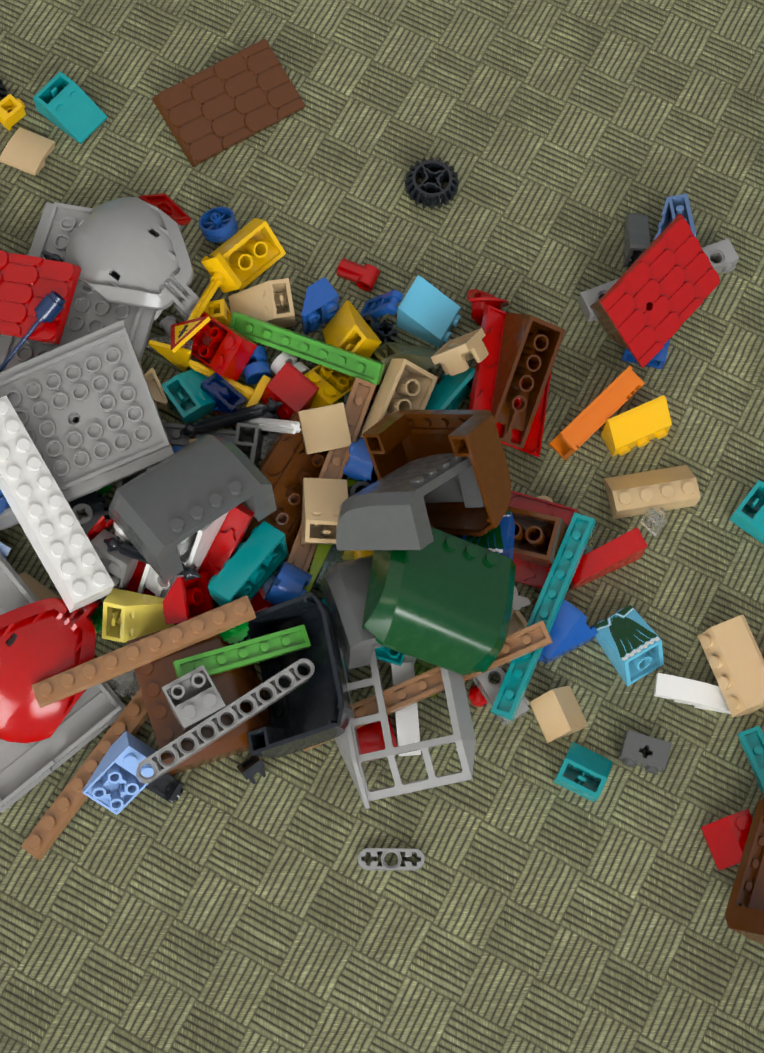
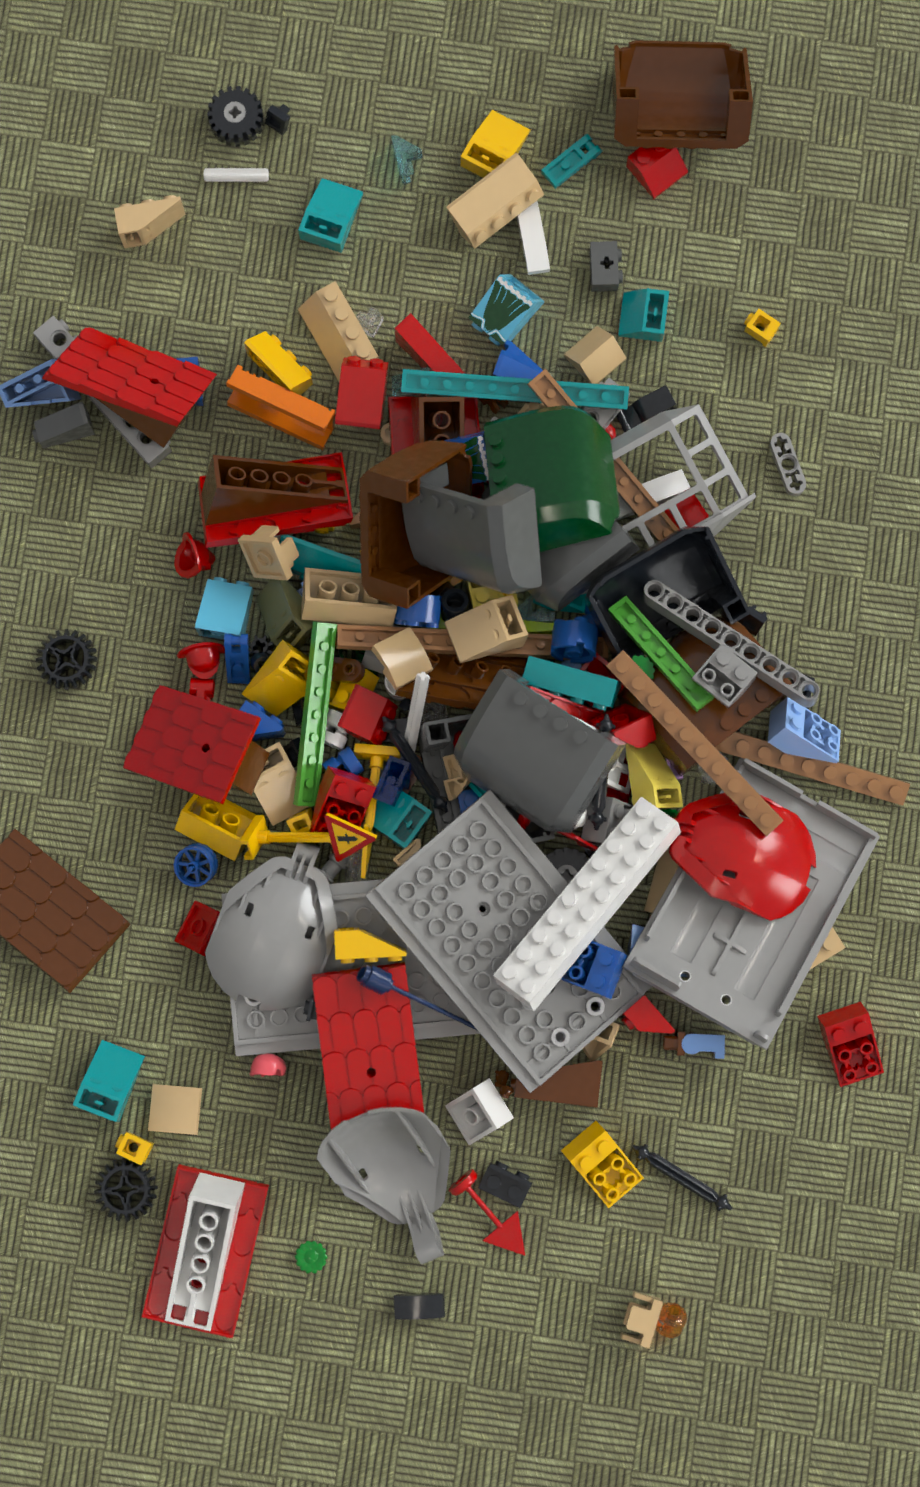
camera: 105 degrees left, 10 degrees up
none -> red piece [123,685,270,804]
none -> red helmet [177,642,225,679]
none -> coral hair [250,1053,287,1077]
none -> reddish brown plate [331,657,365,684]
none -> yellow slope [334,927,407,964]
none -> red slope [335,356,389,429]
none -> black piece [616,385,677,433]
none -> yellow brick [744,309,781,347]

